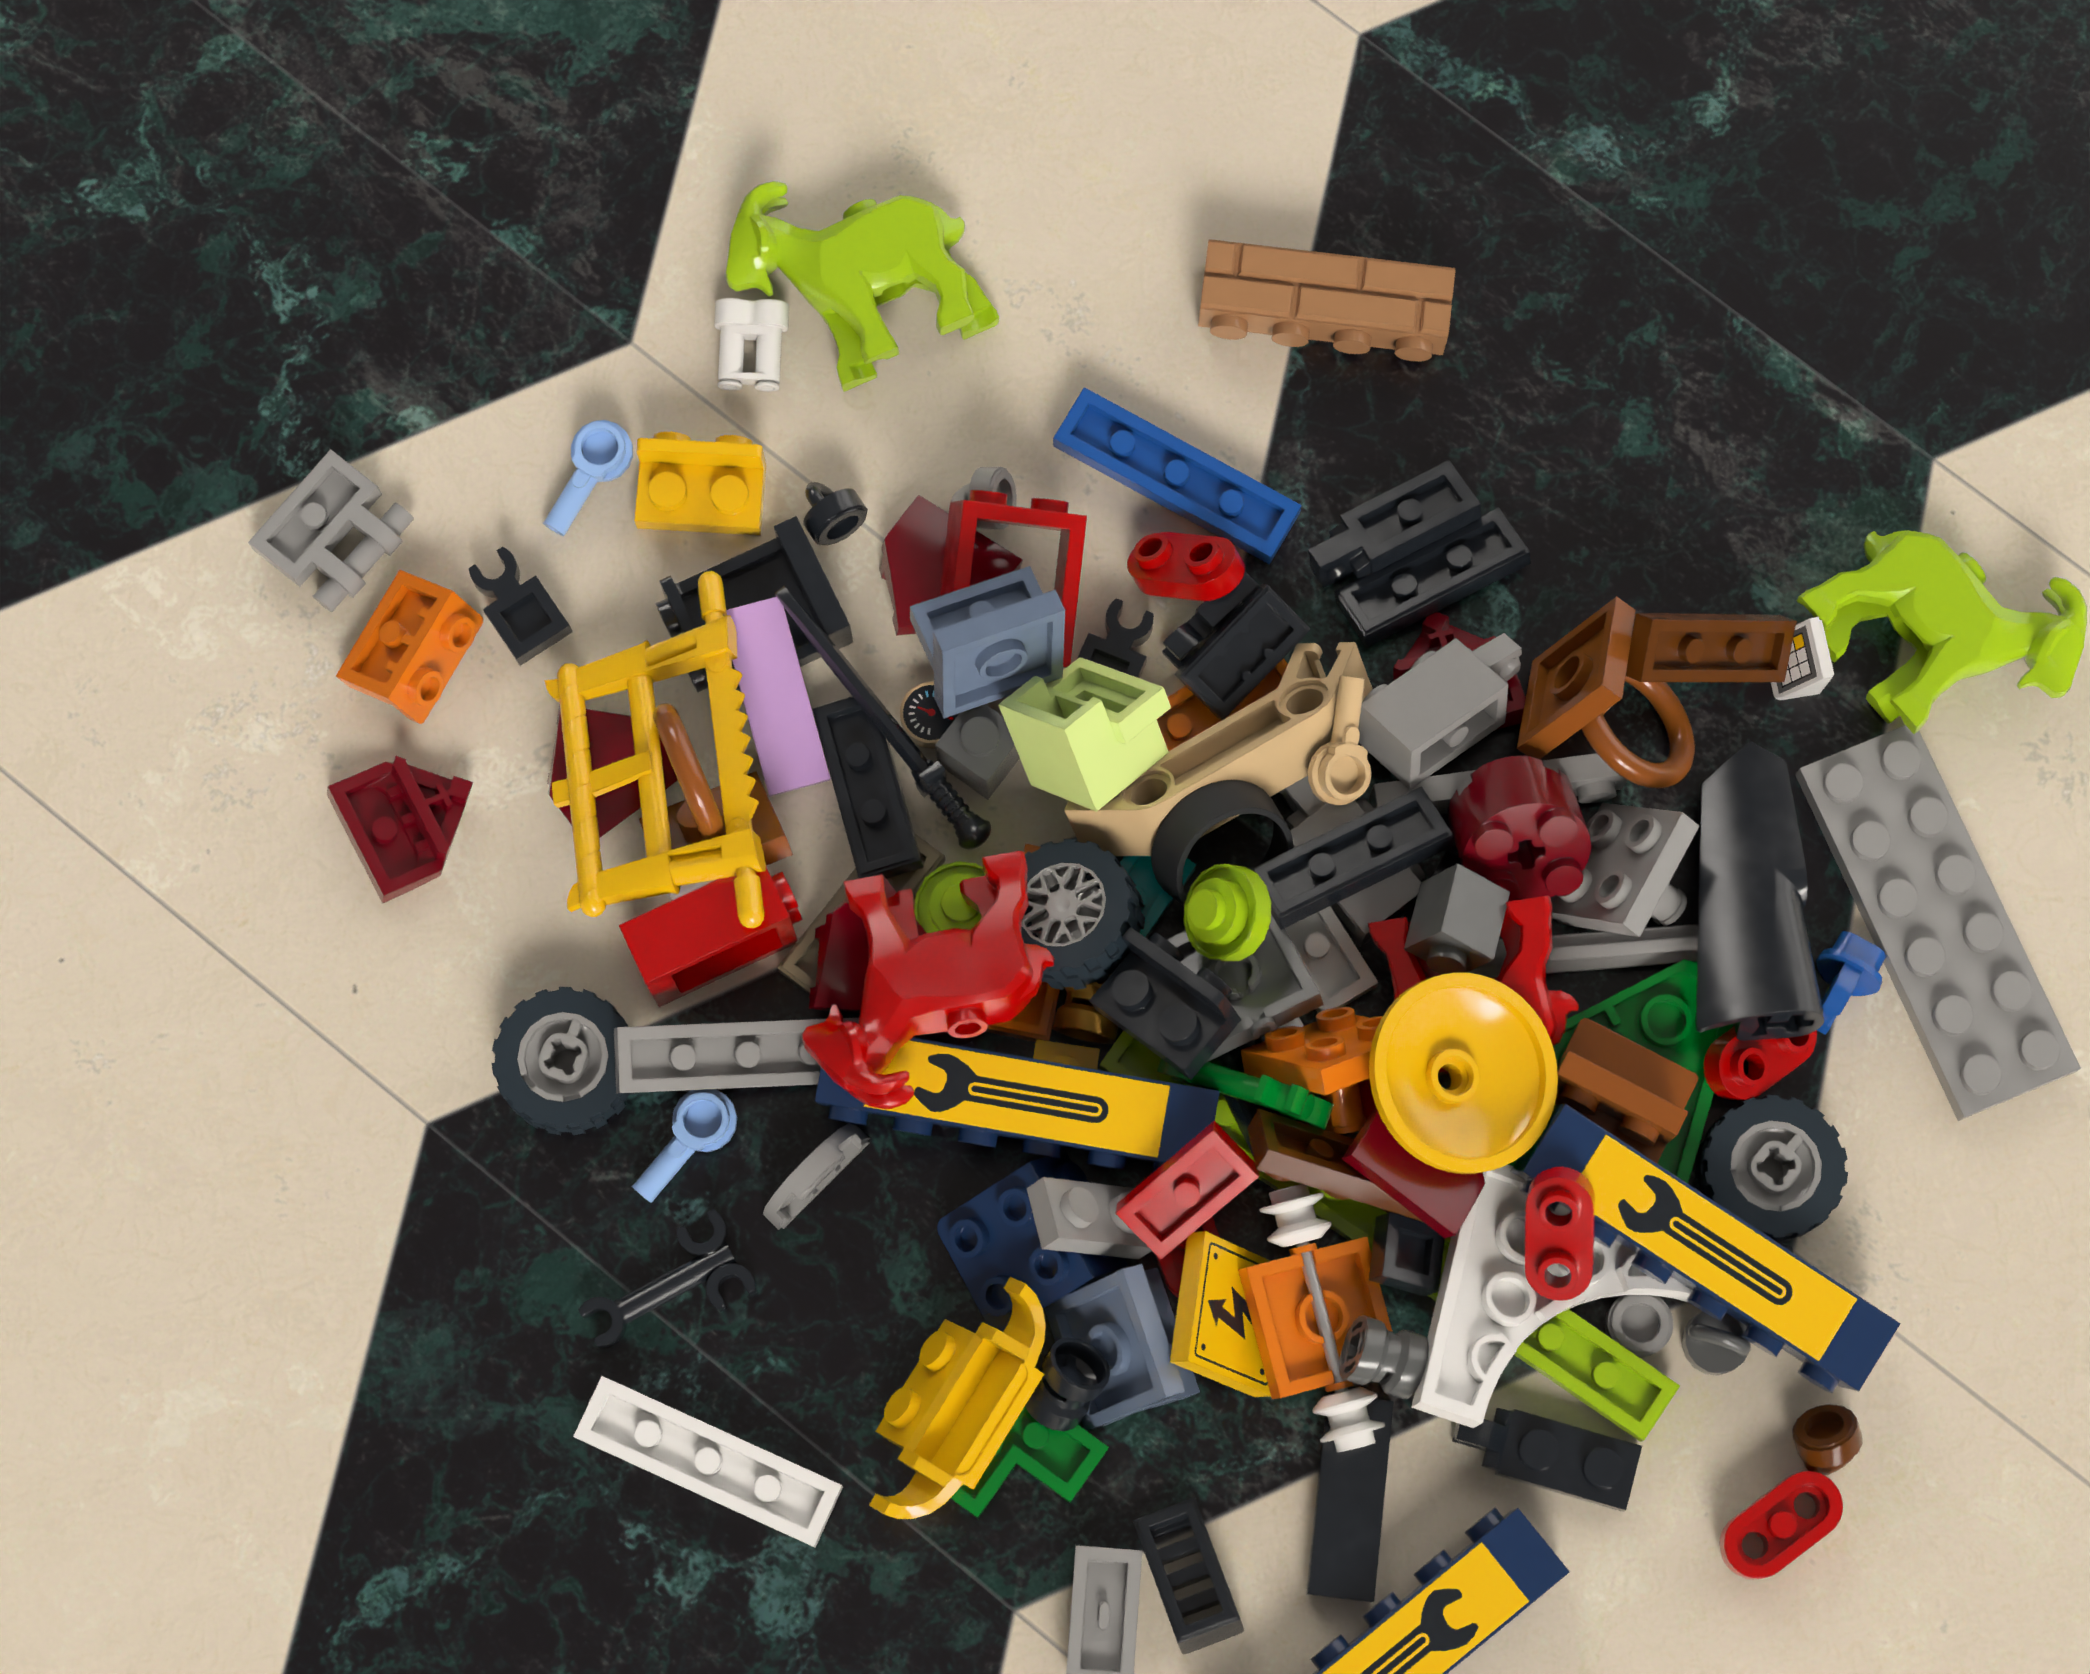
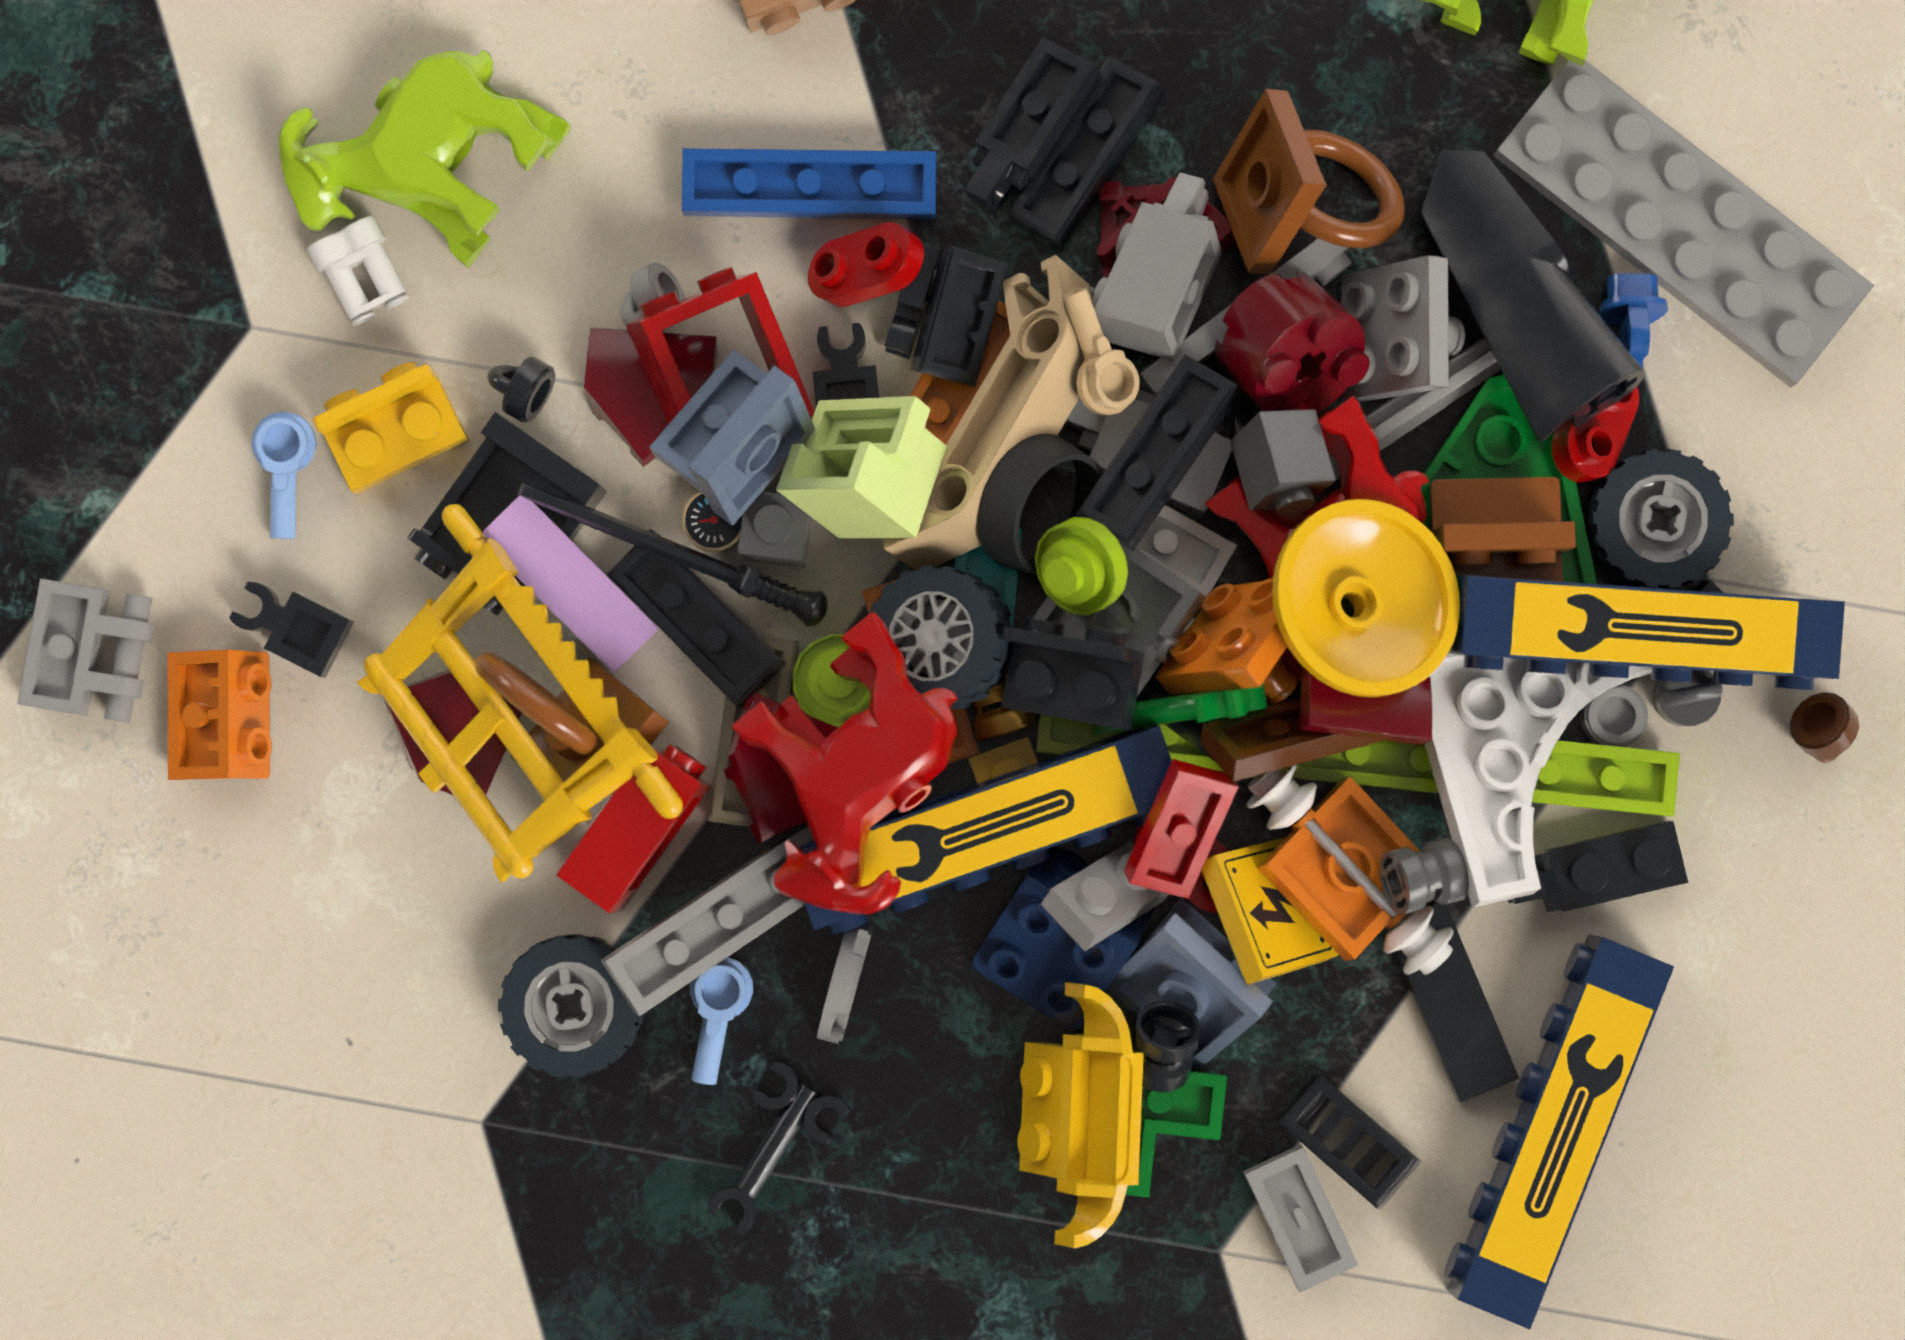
camera: 30 degrees left, 10 degrees up
dark red slope [327,756,473,904] -> none
white plate [573,1376,843,1548] -> none
black plate [1369,1212,1445,1296] -> none
red plate [1525,1167,1595,1301] -> none
reddish brown plate [1626,613,1797,682] -> none
red plate [1719,1471,1843,1580] -> none
slope [1771,617,1834,700] -> none

